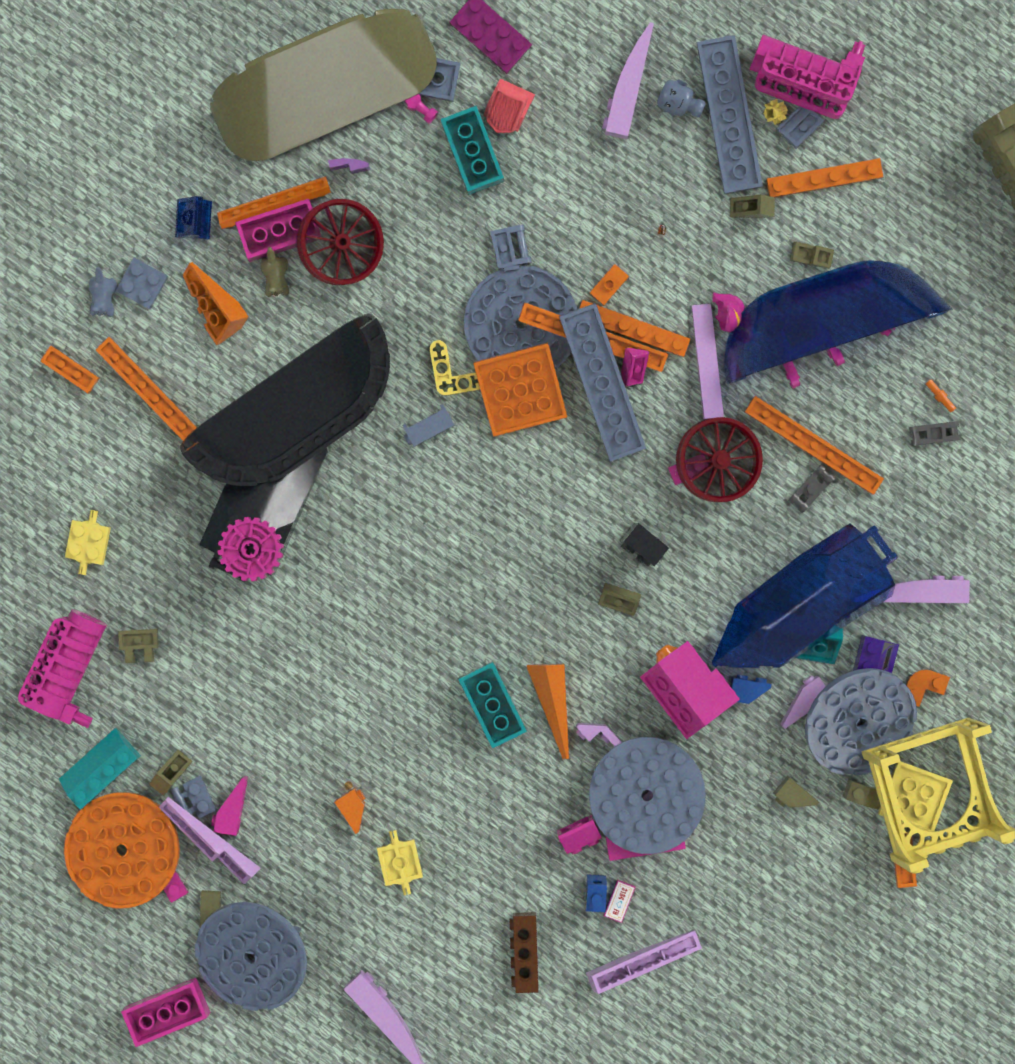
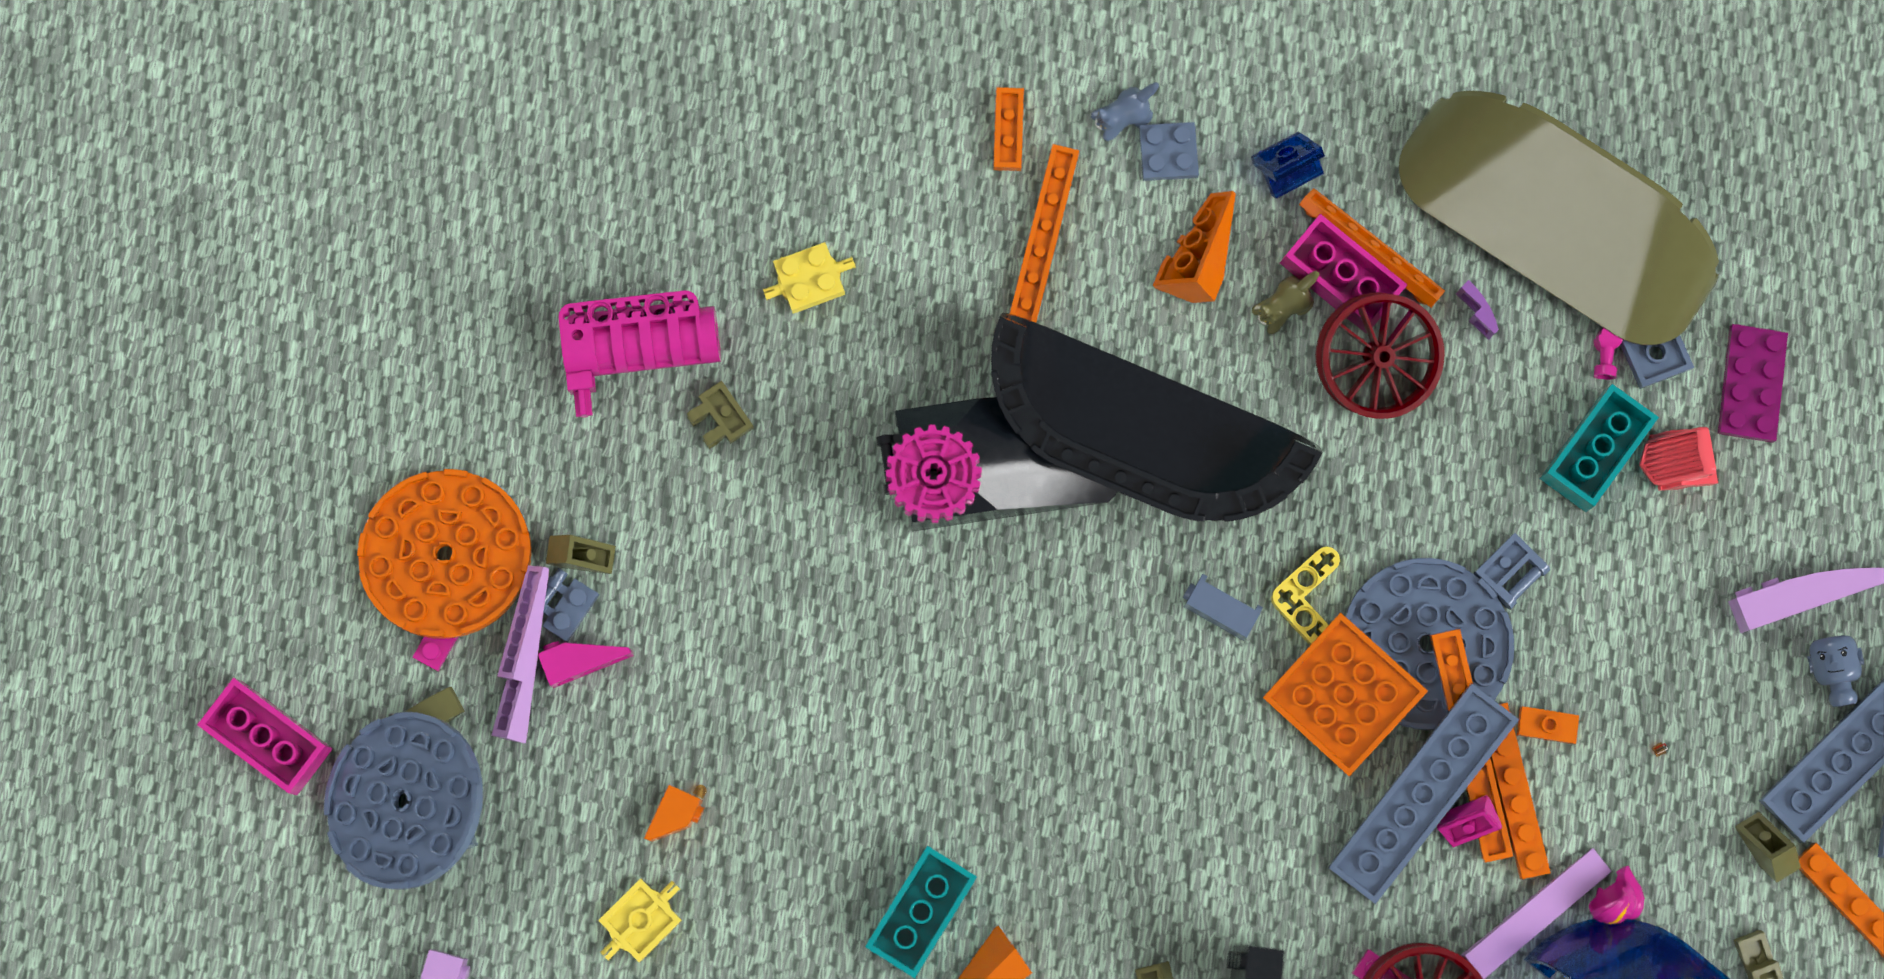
camera: 50 degrees right, 10 degrees down
teal slope [59,728,141,810] -> none

